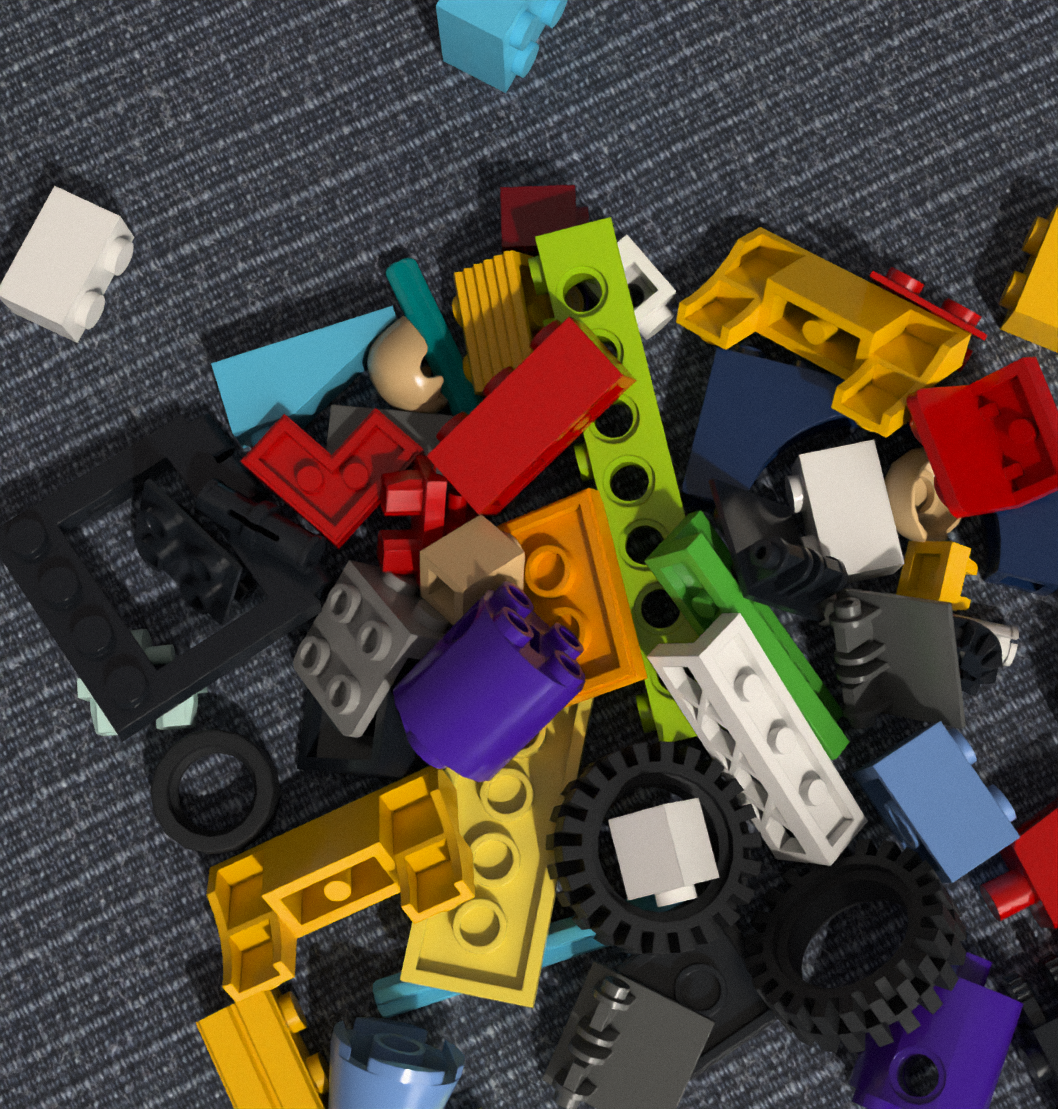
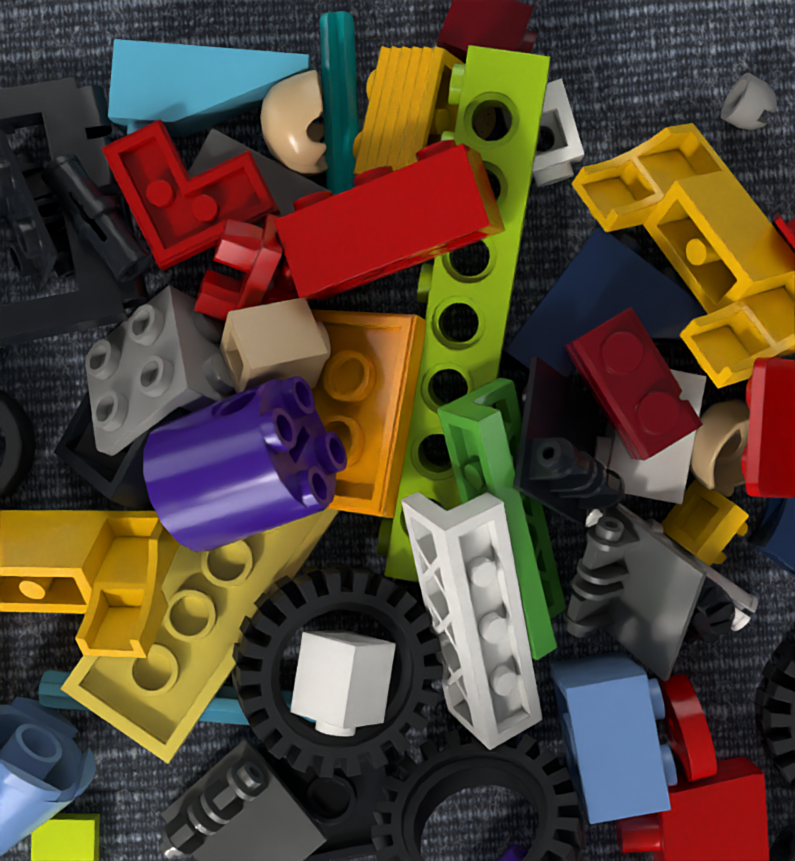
camera: 15 degrees right, 10 degrees up
none -> dark red brick [563,307,703,461]
none -> red piece [657,673,717,782]
none -> light grey hinge [721,73,777,131]

